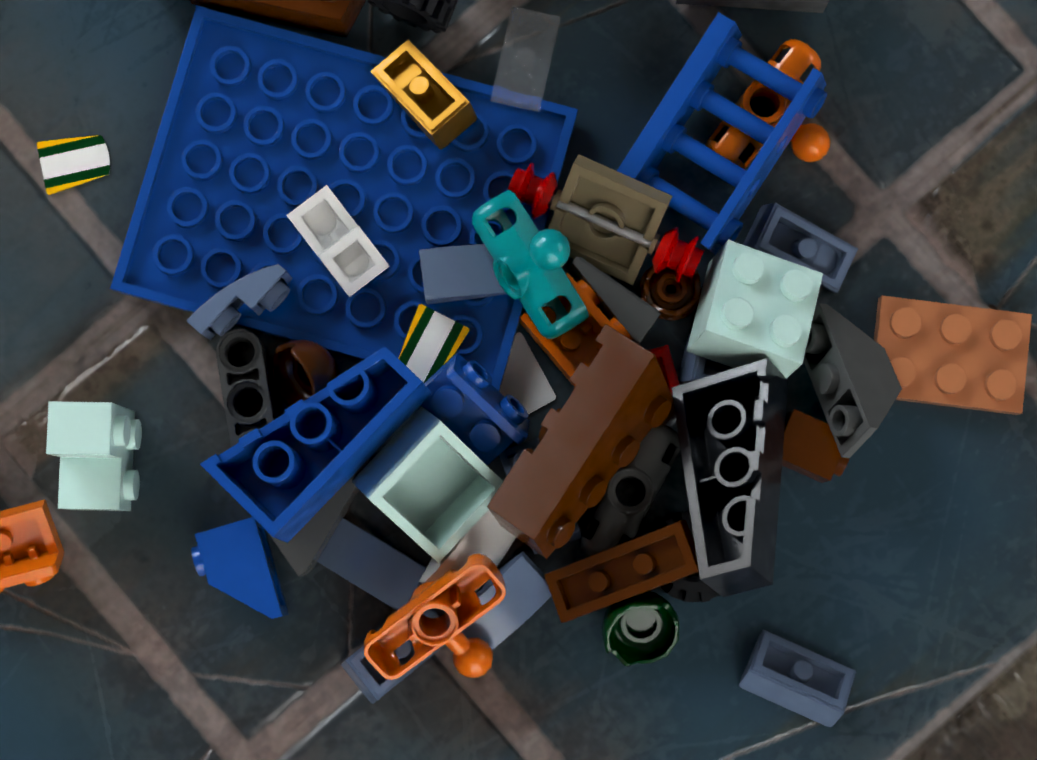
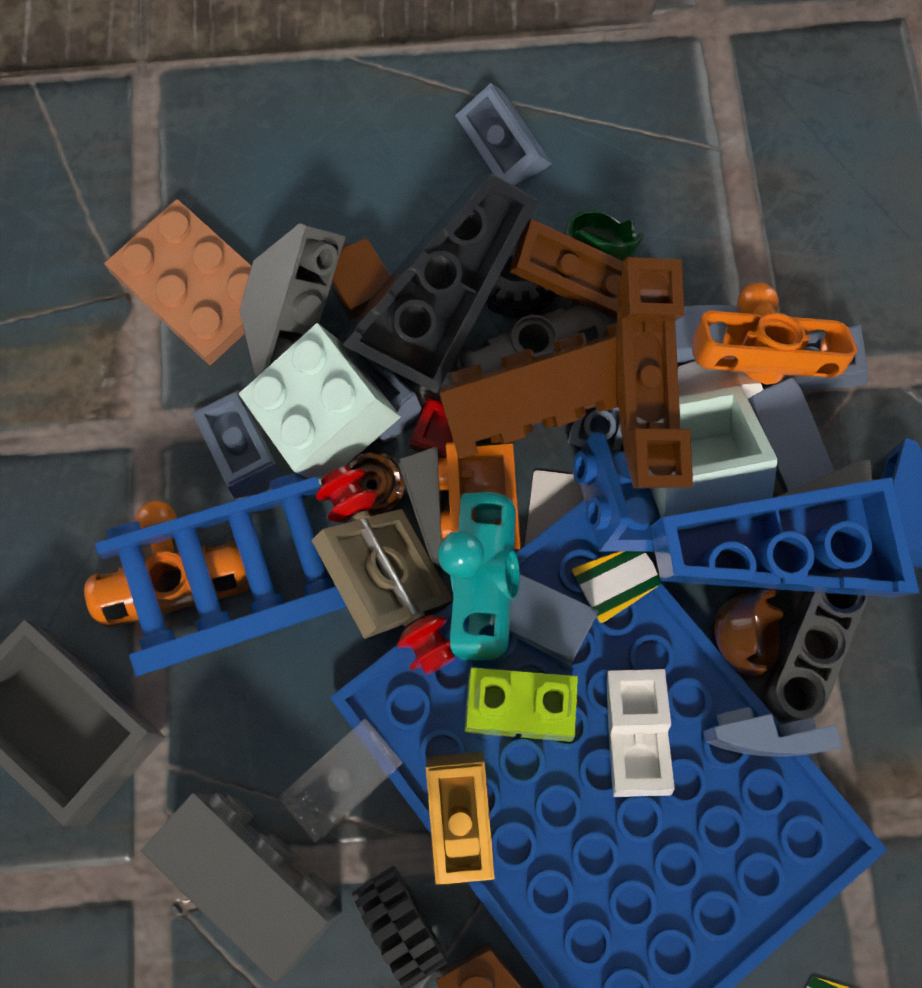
camera: 145 degrees left, 10 degrees down
none -> lime hips [464,668,578,742]
none -> reddish brown slope [616,257,693,488]

